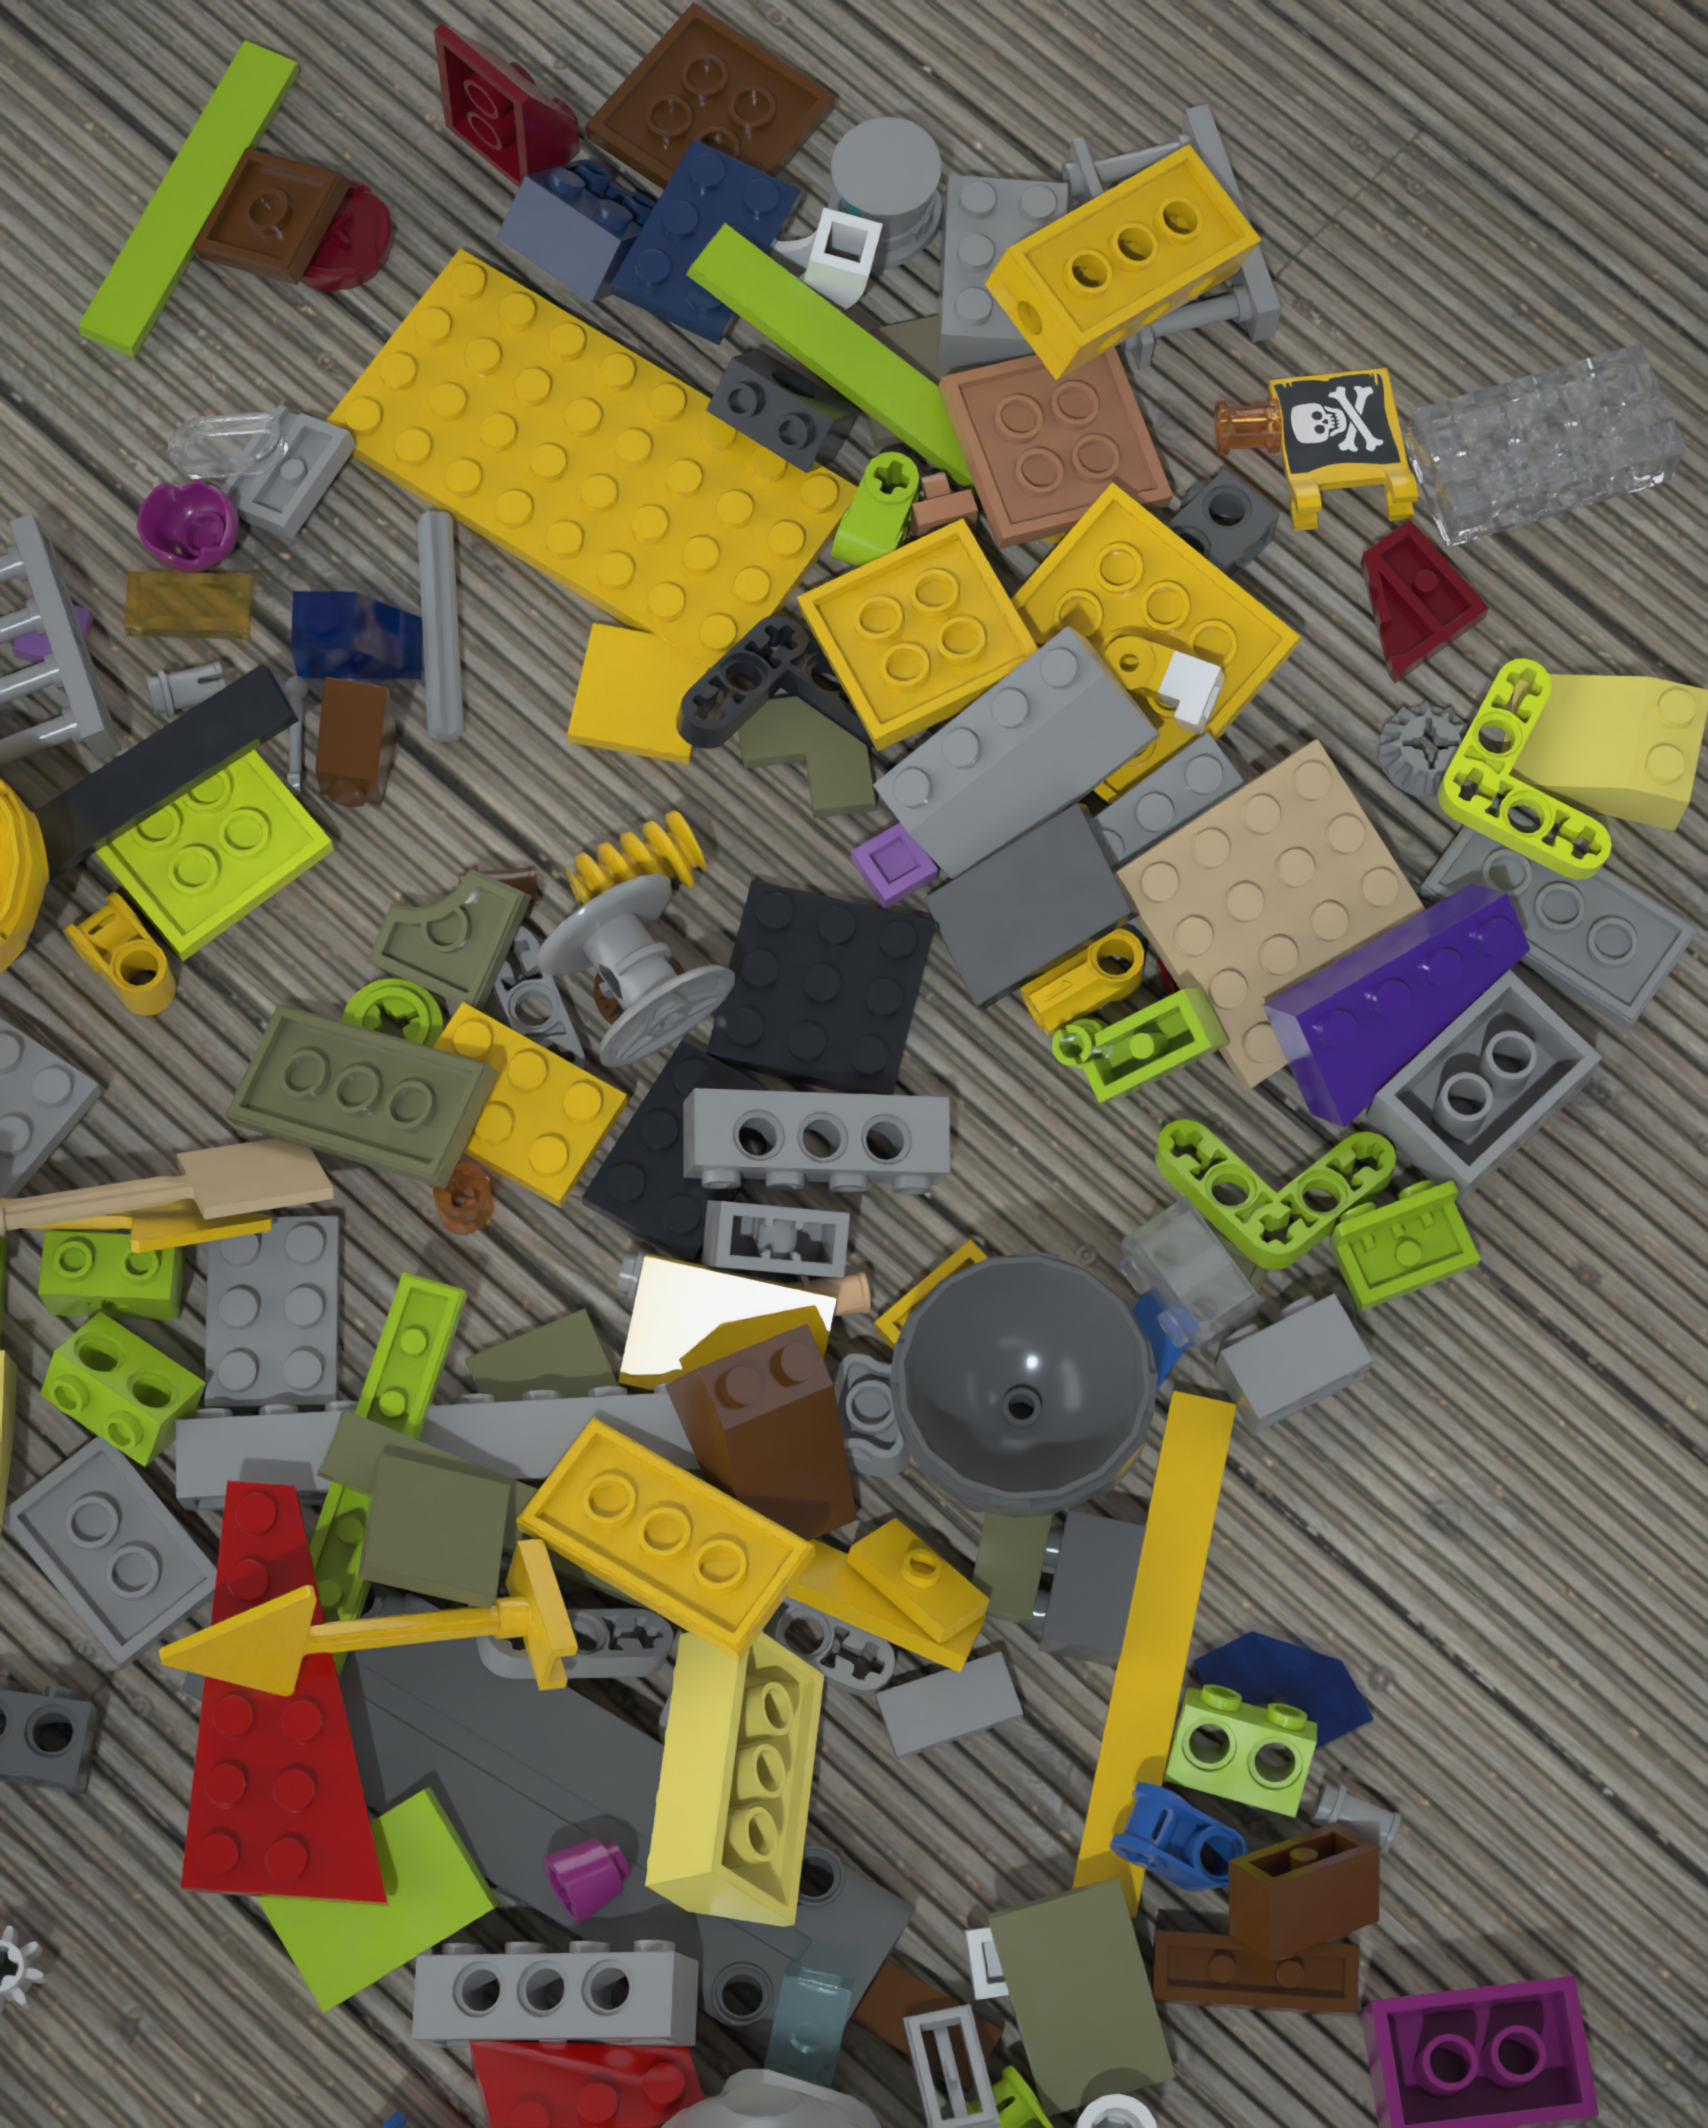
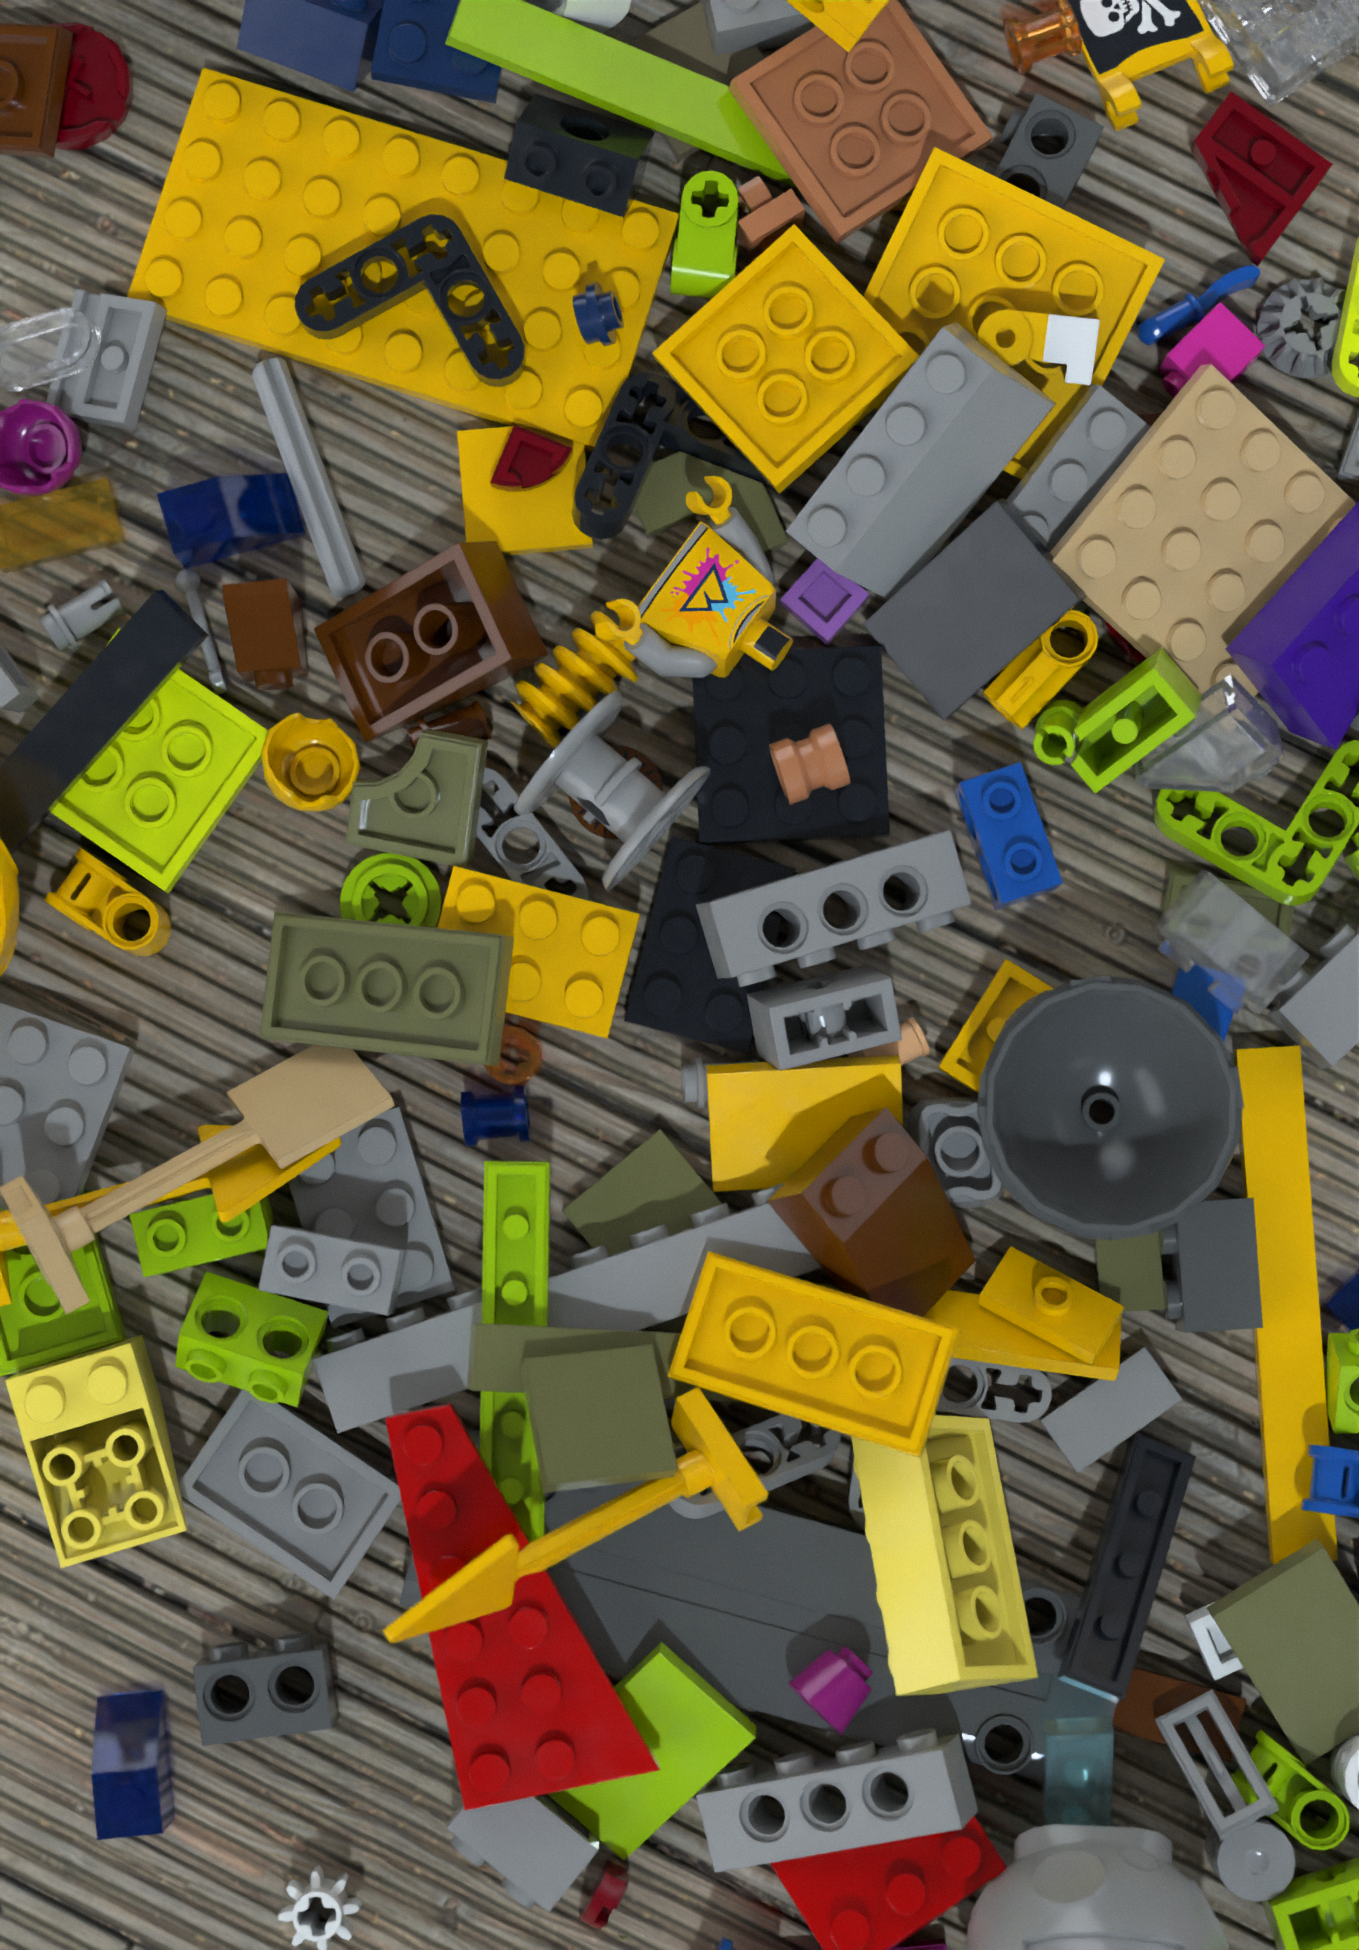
camera: 10 degrees left, 15 degrees up
none -> light grey brick [258,1224,407,1316]
none -> yellow hair [261,712,360,812]
none -> black beam [295,214,526,387]
none -> reddish brown slope [314,541,548,742]
none -> light grey brick [447,1794,600,1913]
none -> clear blue bush [460,1085,531,1147]
none -> dark red tile [490,425,573,492]
none -> dark blue plate [573,282,624,346]
none -> dark red tile [579,1859,629,1930]
none -> torso [595,476,793,678]
none -> nougat wheel [769,724,851,805]
none -> blue brick [954,762,1063,911]
none -> black tile [1057,1432,1196,1703]
none -> clear slope [1132,674,1284,793]
none -> blue piece [1137,265,1260,346]
none -> dark pink brick [1158,302,1266,399]

